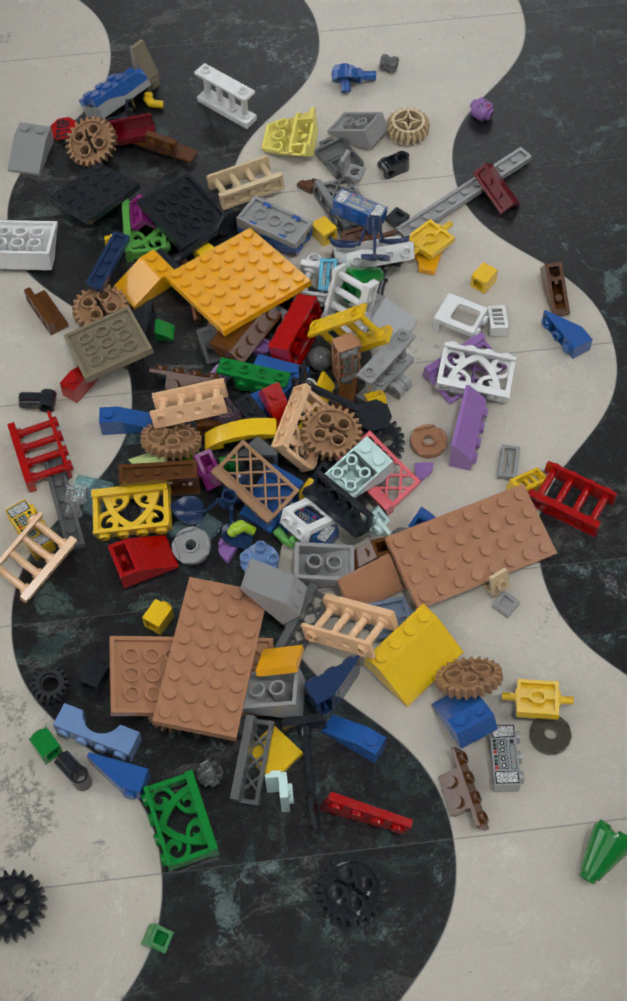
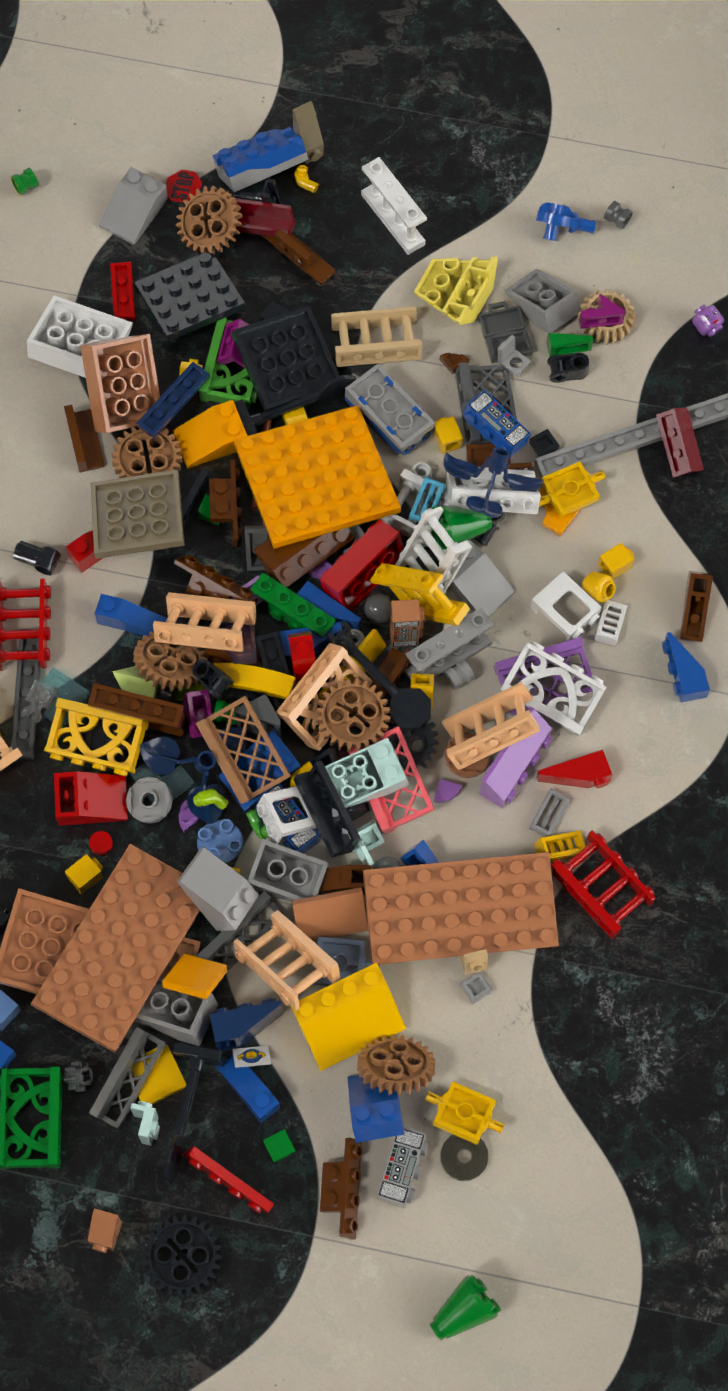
camera: 15 degrees right, 10 degrees up
none -> nougat slope [80,334,160,433]
none -> nougat slope [88,1208,122,1253]
none -> red tile [89,831,113,856]
none -> red tile [110,262,136,321]
none -> black piece [192,659,234,700]
none -> reddish brown bracket [209,460,242,547]
none -> white sticker [232,1046,271,1068]
none -> green tile [263,1129,296,1163]
none -> light nougat fence [442,682,540,770]
none -> red slope [536,750,613,789]
none -> green slope [546,333,593,357]
none -> magenta slope [579,294,625,329]
none -> yellow head [582,571,616,603]

